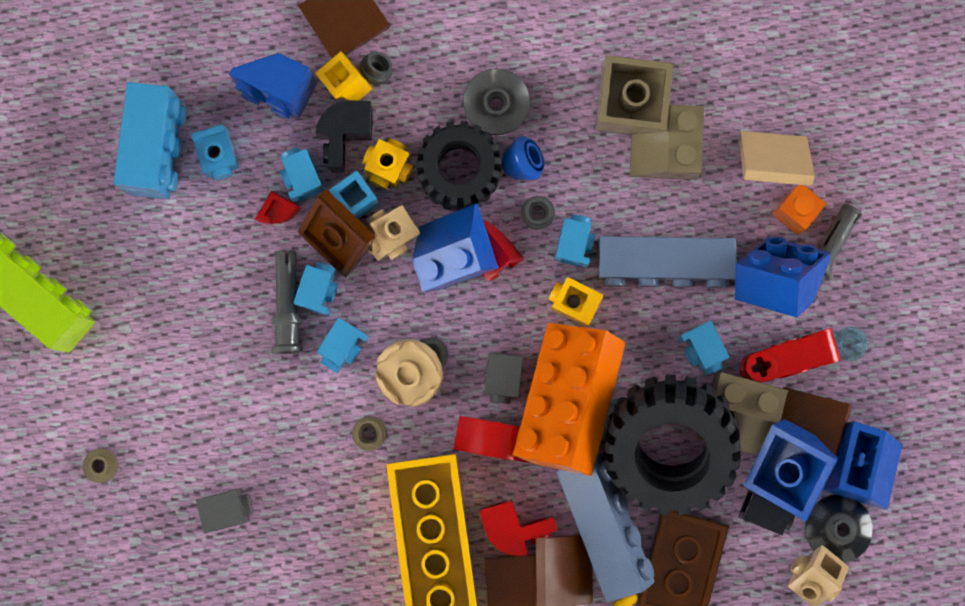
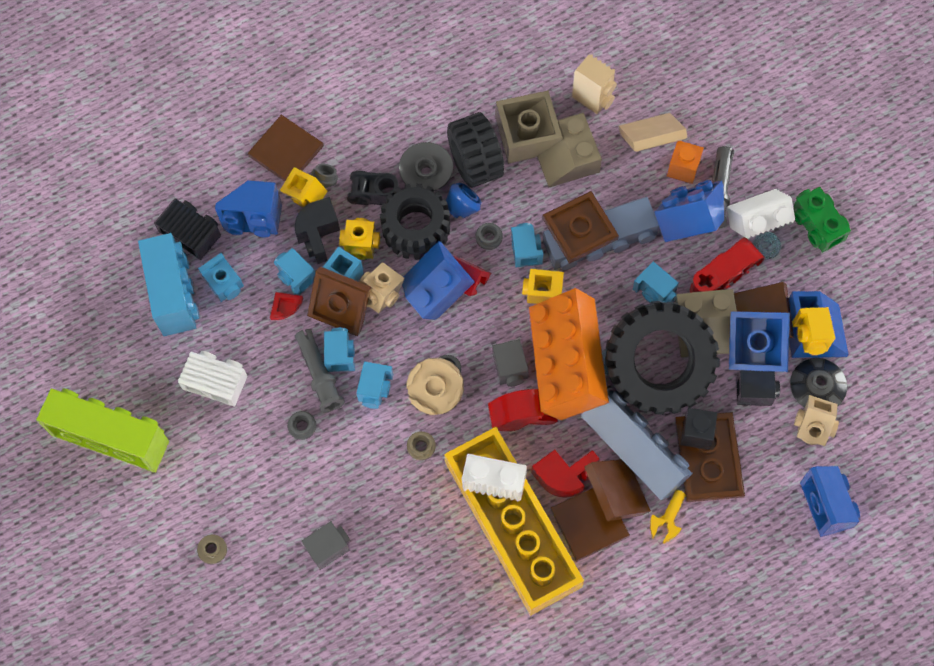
camera: 15 degrees left, 15 degrees down
none -> black brick [154,198,221,260]
none -> white brick [178,351,247,407]
none -> dark grey plate [287,411,316,440]
none -> black piece [347,171,400,205]
none -> black tyre [447,112,504,188]
none -> white brick [462,454,527,502]
none -> reddish brown tile [542,191,619,264]
none -> tan brick [572,54,617,114]
none -> black brick [680,408,717,450]
none -> white brick [727,189,795,239]
none -> yellow brick [792,307,836,355]
none -> green brick [793,186,851,253]

